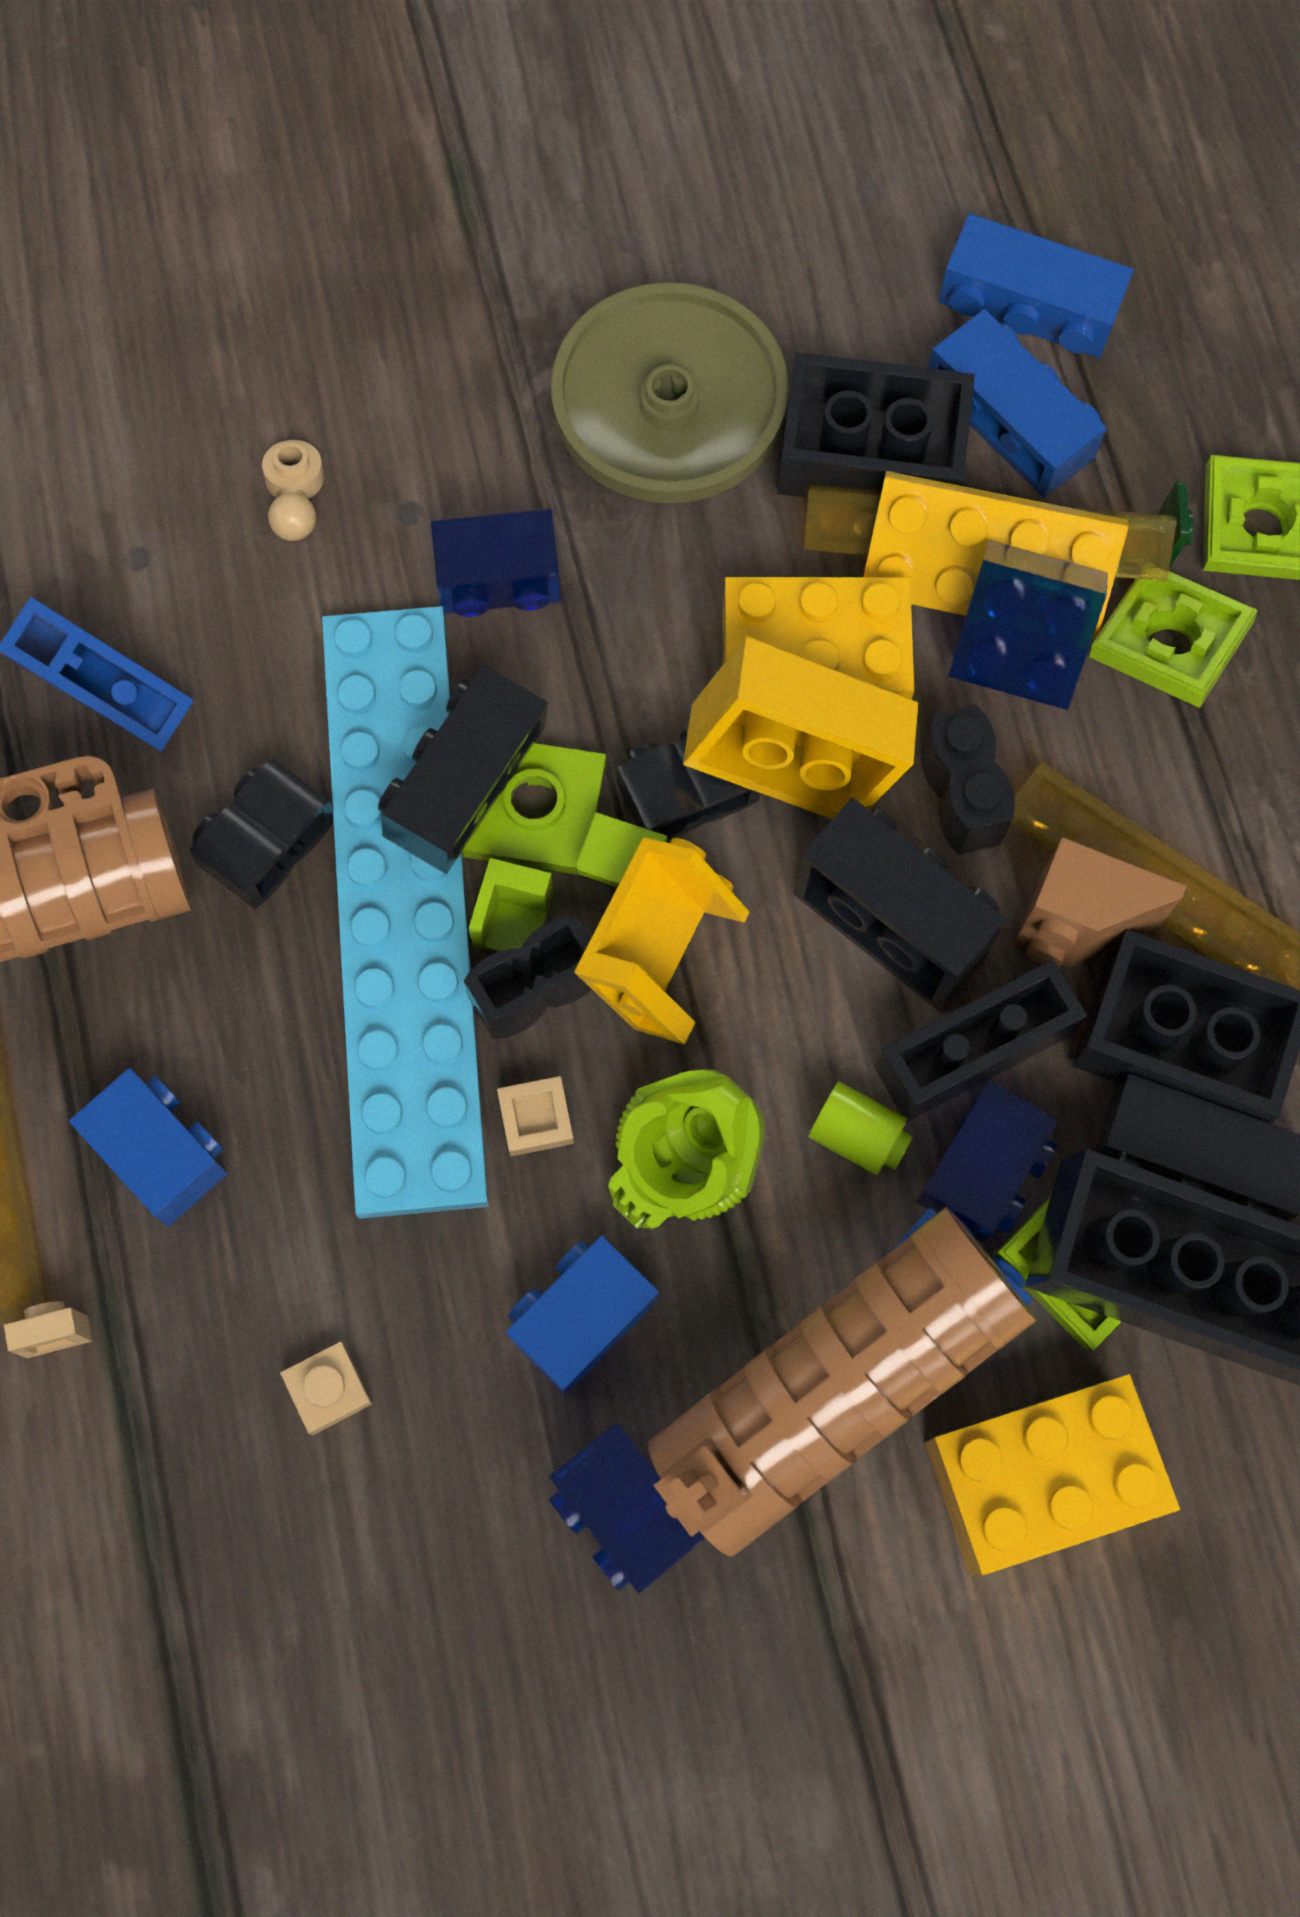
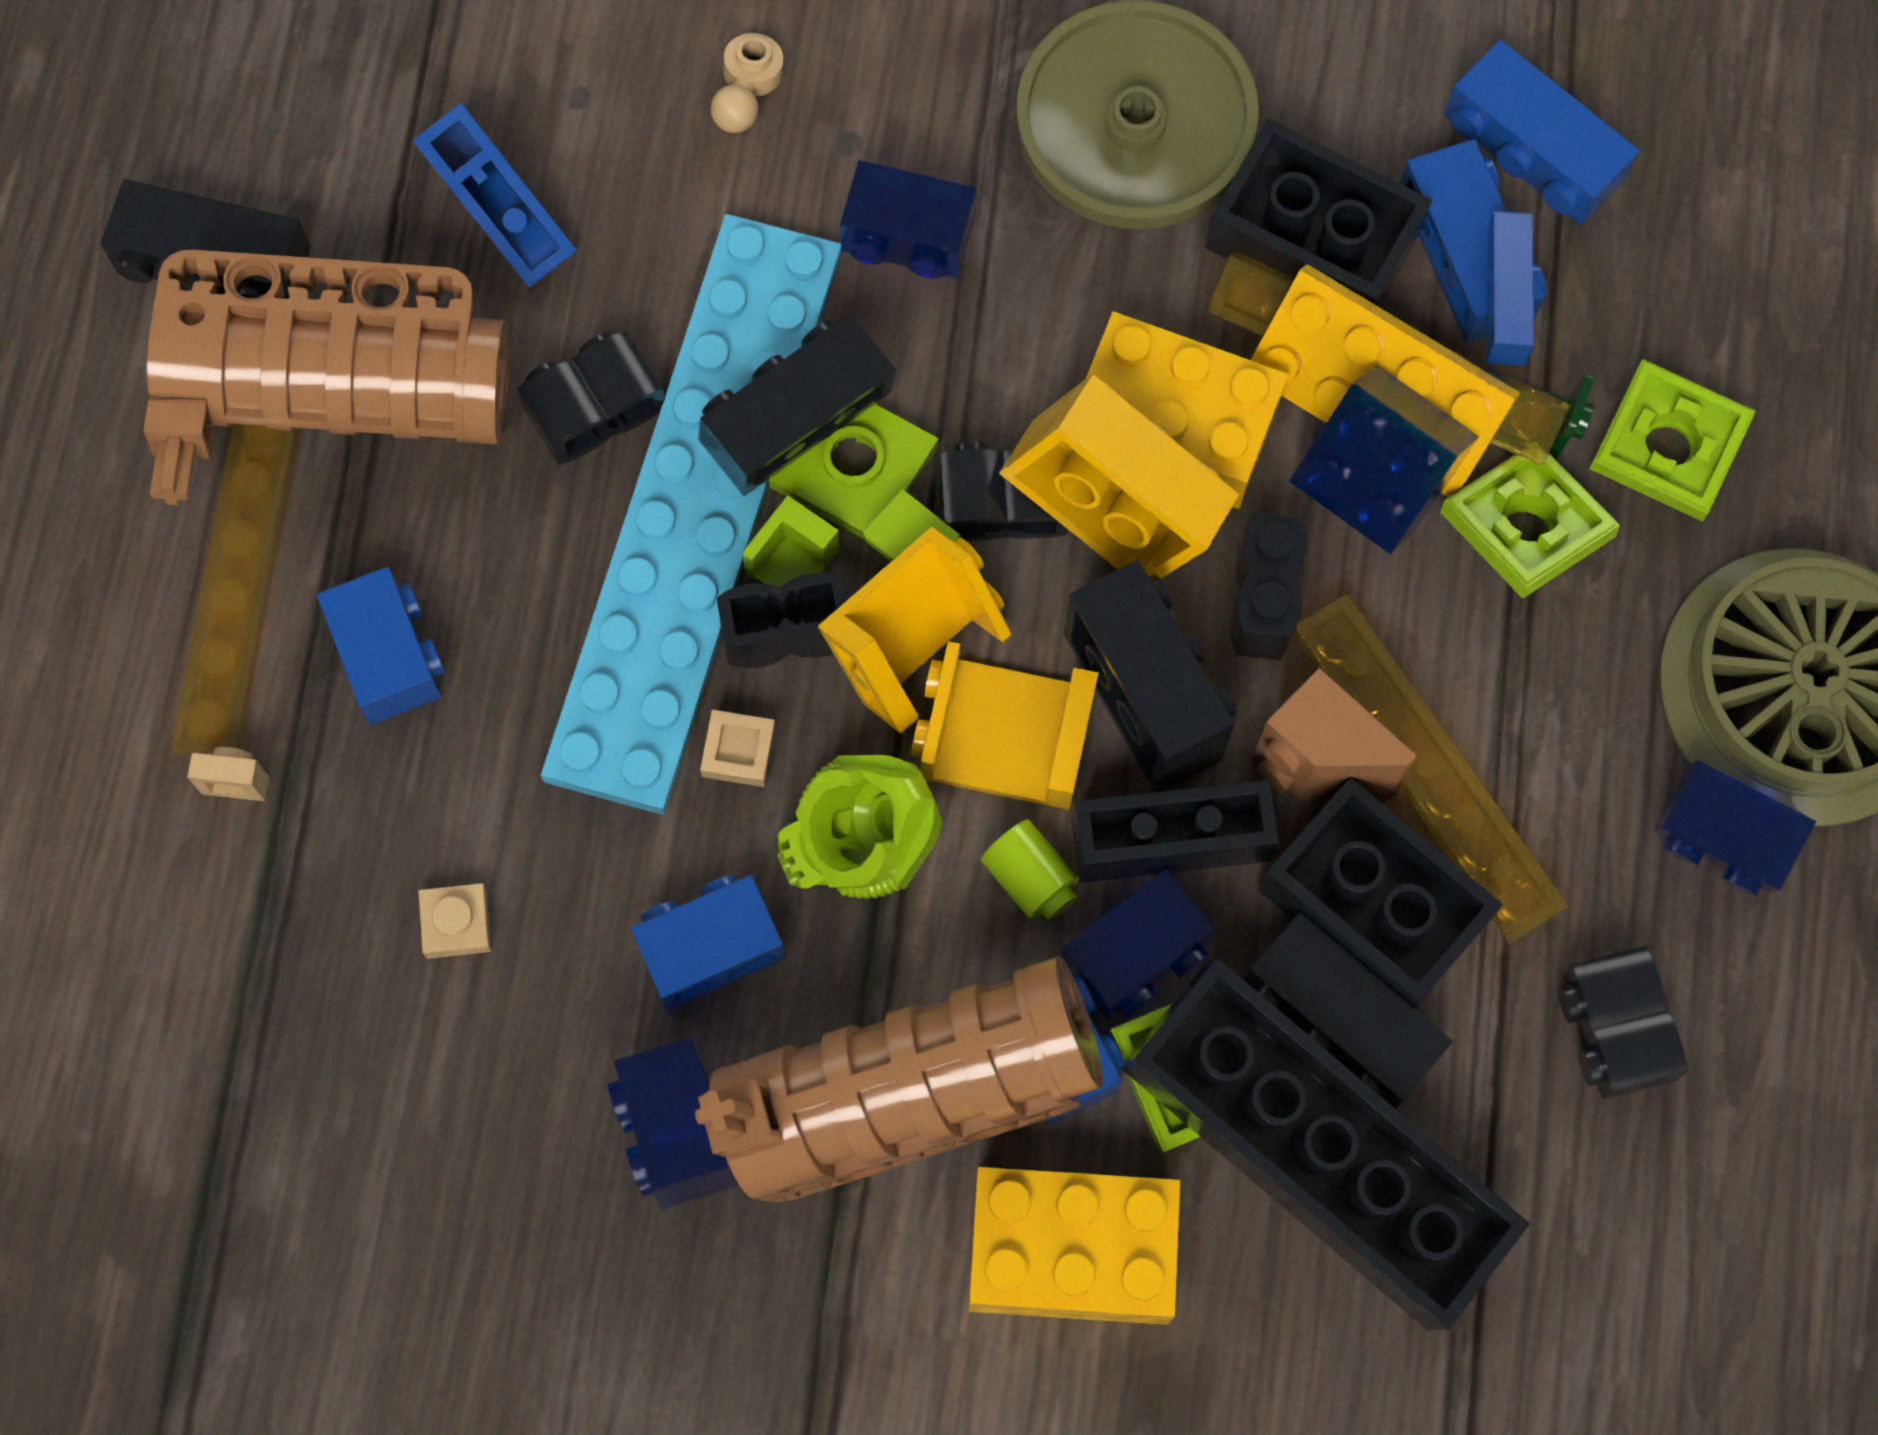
camera: 20 degrees right, 0 degrees up
none -> yellow panel [911,641,1099,810]
none -> blue piece [1485,211,1534,366]

